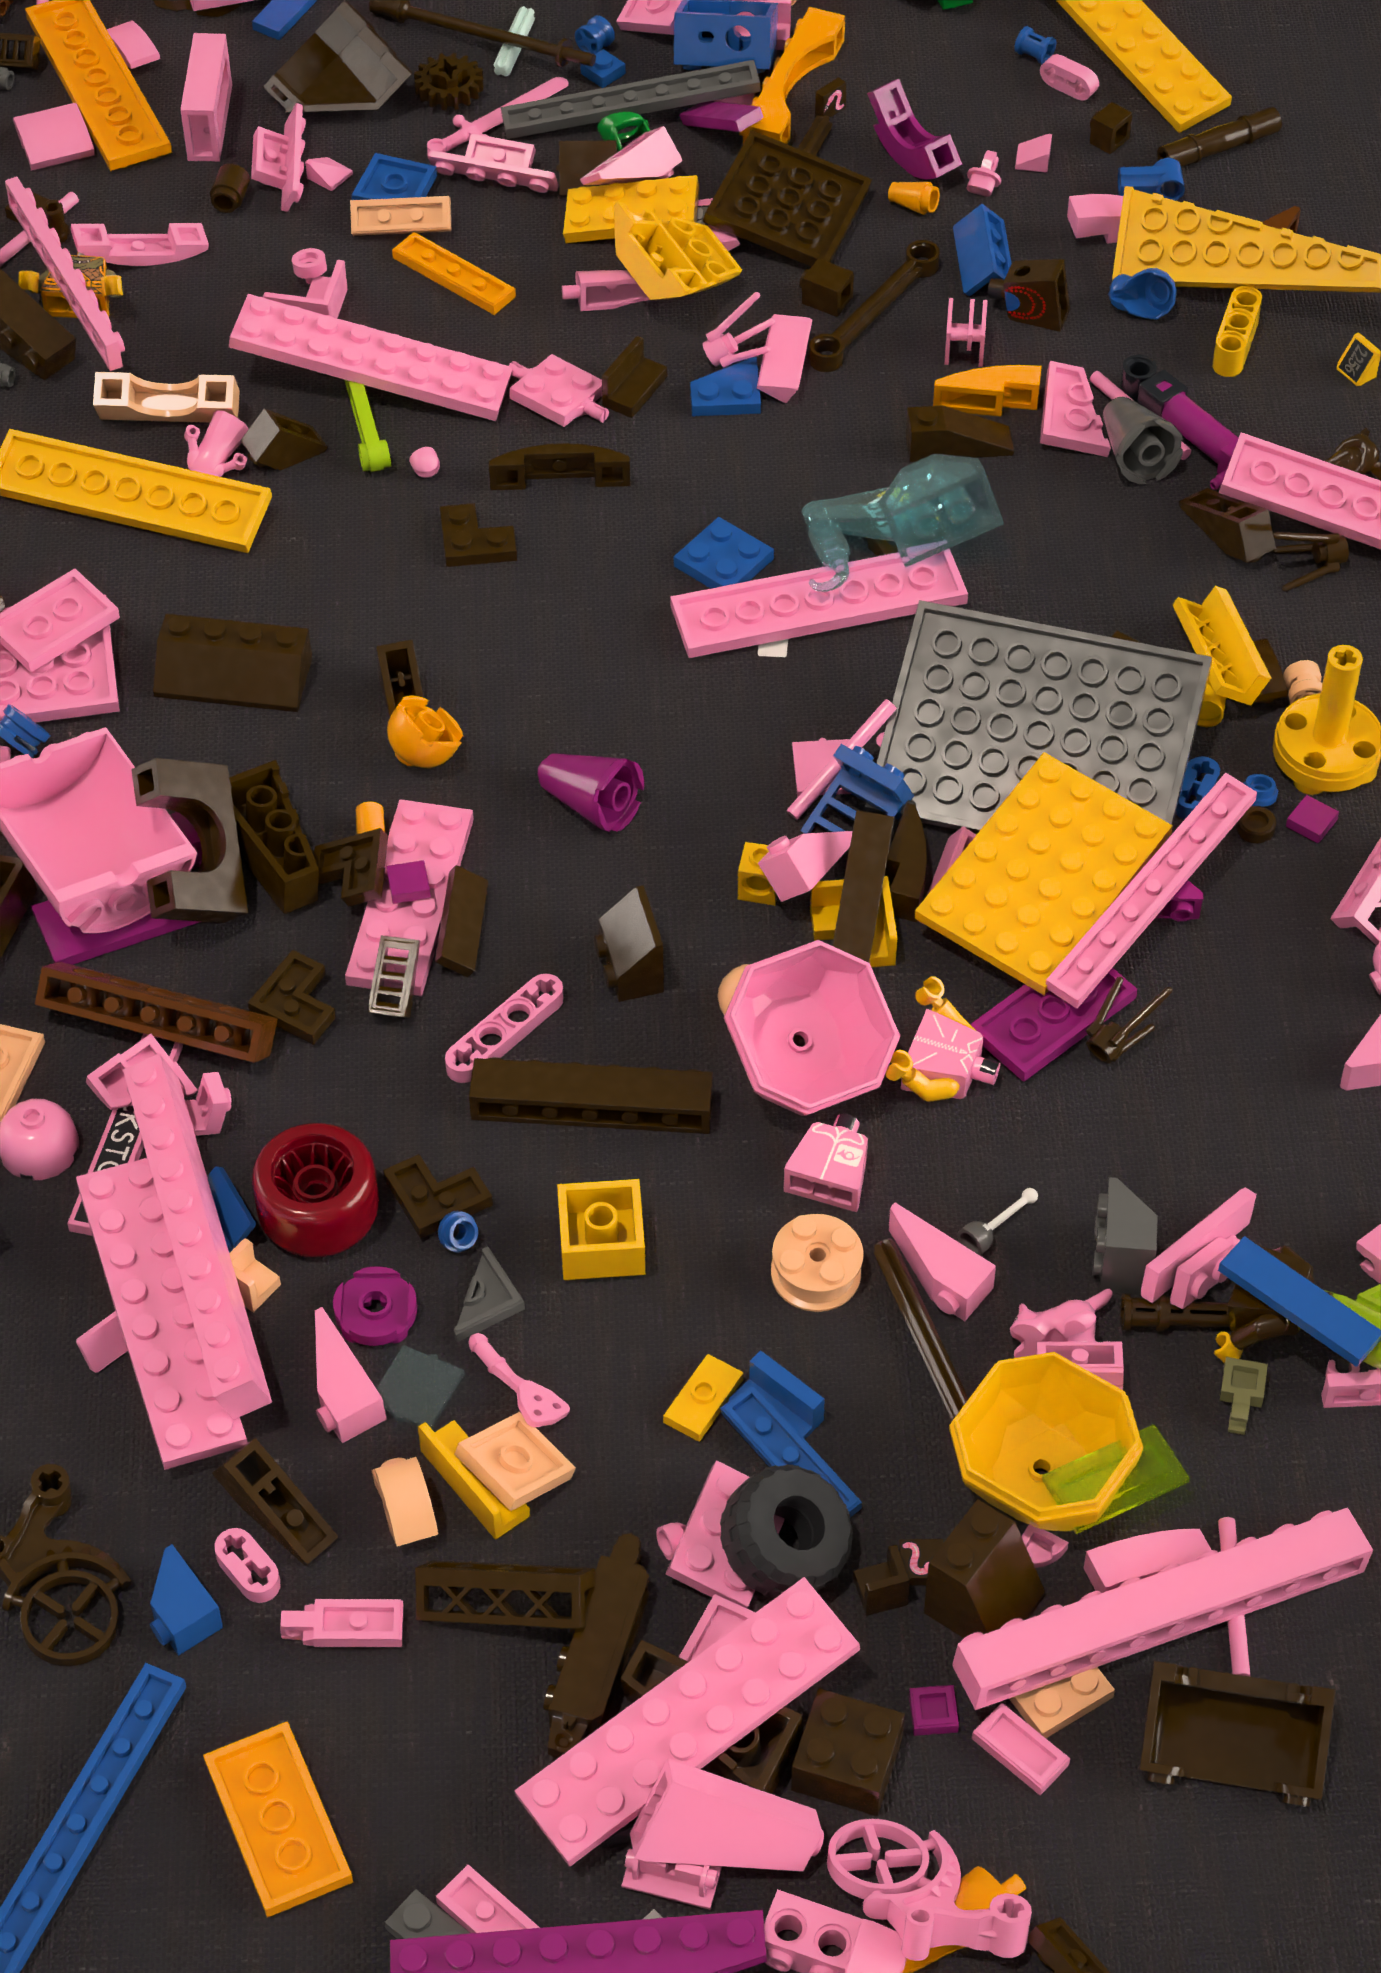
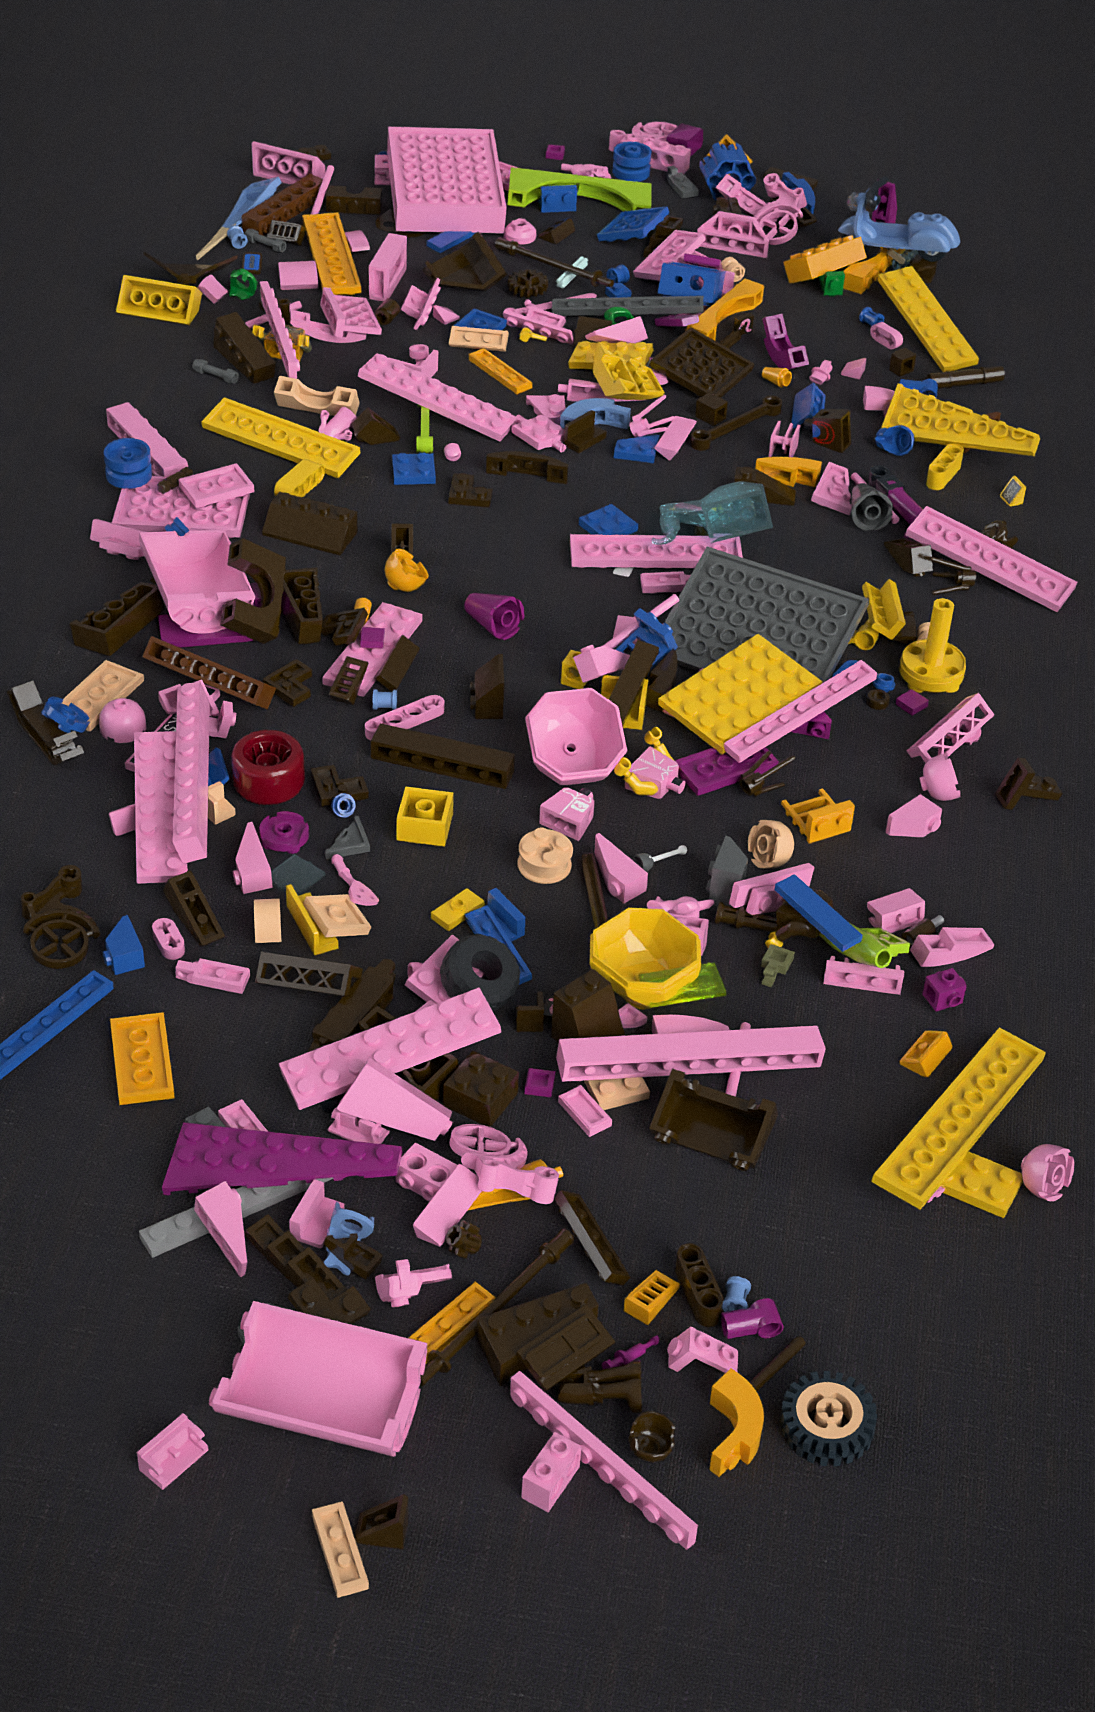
camera: 10 degrees right, 10 degrees down
none -> yellow beam [274,459,325,497]
none -> bright pink fence [320,287,382,337]
none -> medium blue bush [373,689,397,710]
none -> blue plate [392,453,436,485]
none -> yellow hand [519,327,547,342]
none -> bright pink wing [526,394,566,424]
none -> medium blue arch [560,398,631,430]
none -> bright pink hinge [640,571,691,594]
none -> light nougat cylinder [748,820,794,869]
none -> light orange plate [781,789,855,843]

